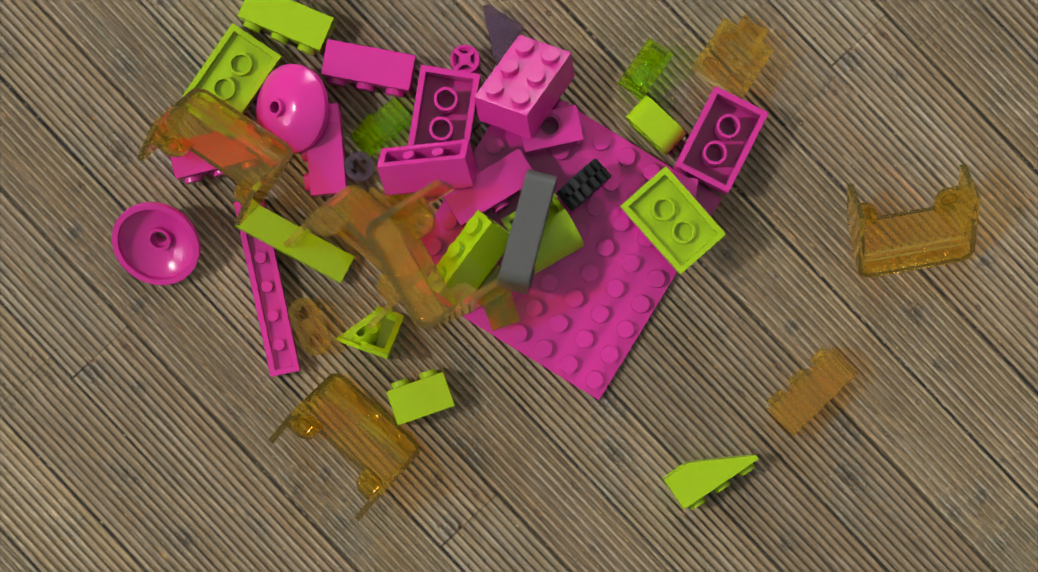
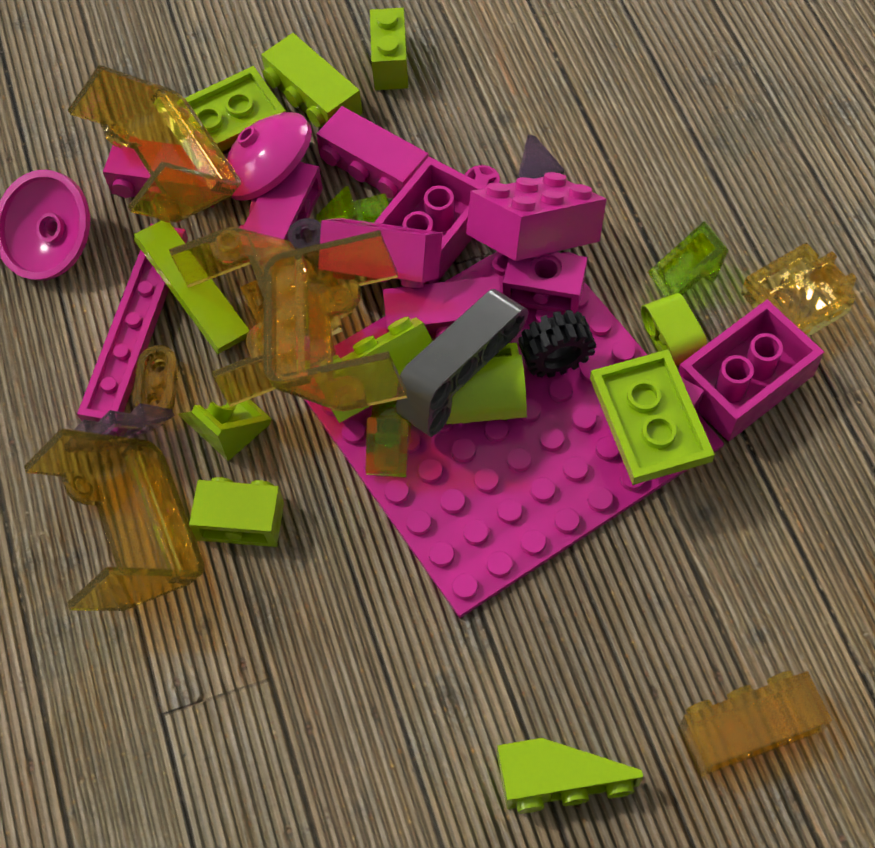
camera: 30 degrees right, 25 degrees down
none -> brick [63,403,174,449]

